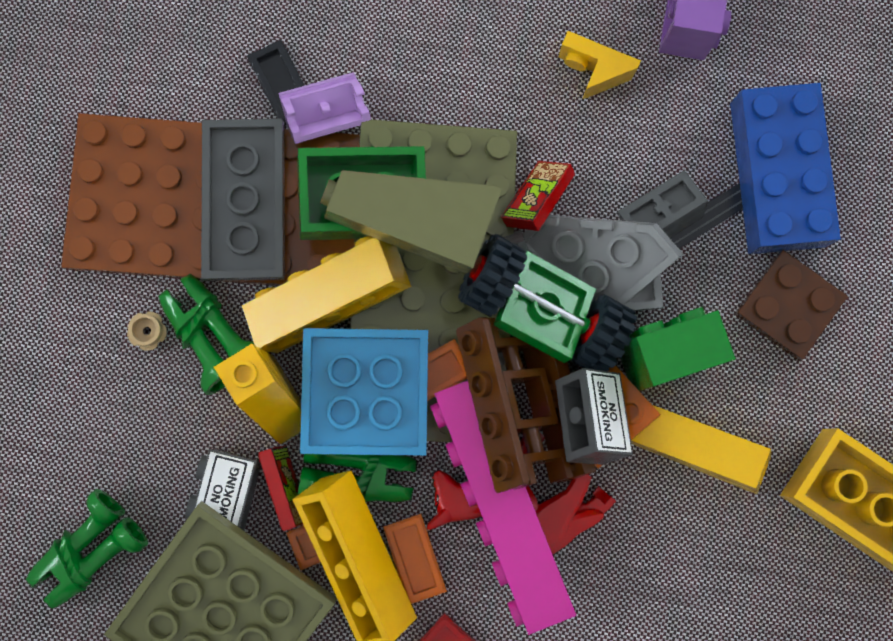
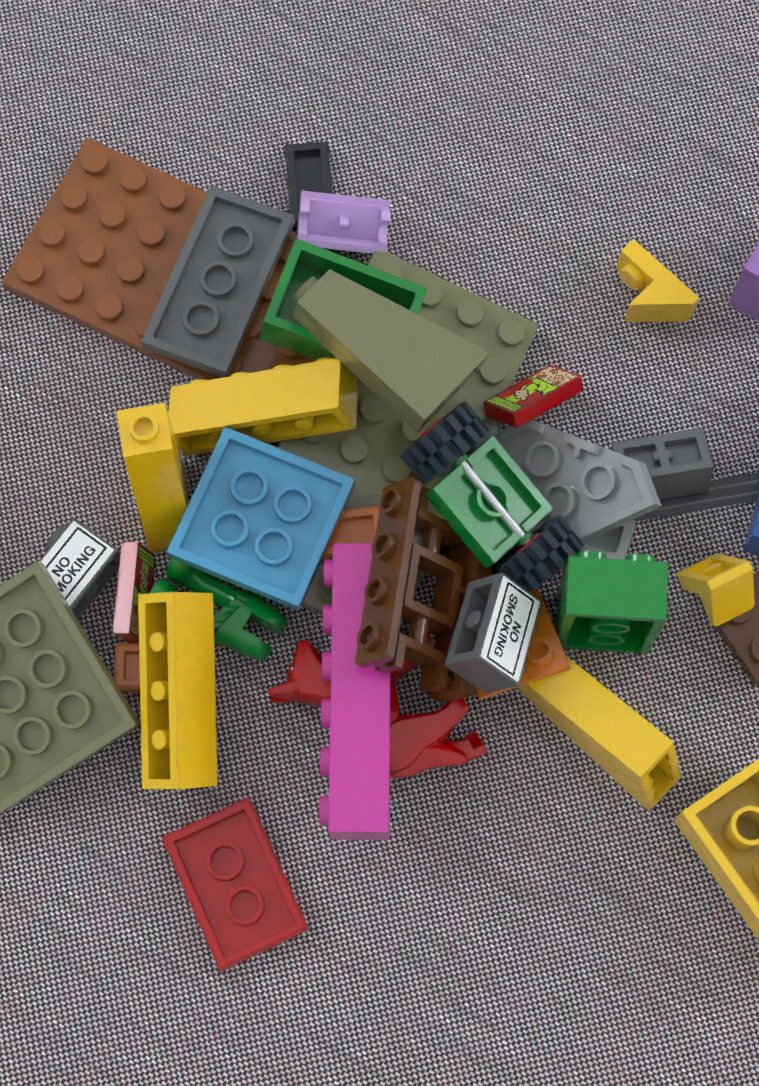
camera: 25 degrees right, 10 degrees down
tan plate [127,312,167,351] -> none
green piece [158,274,267,395] -> none
orange tile [383,513,447,604] -> none
none -> yellow slope [676,553,755,626]

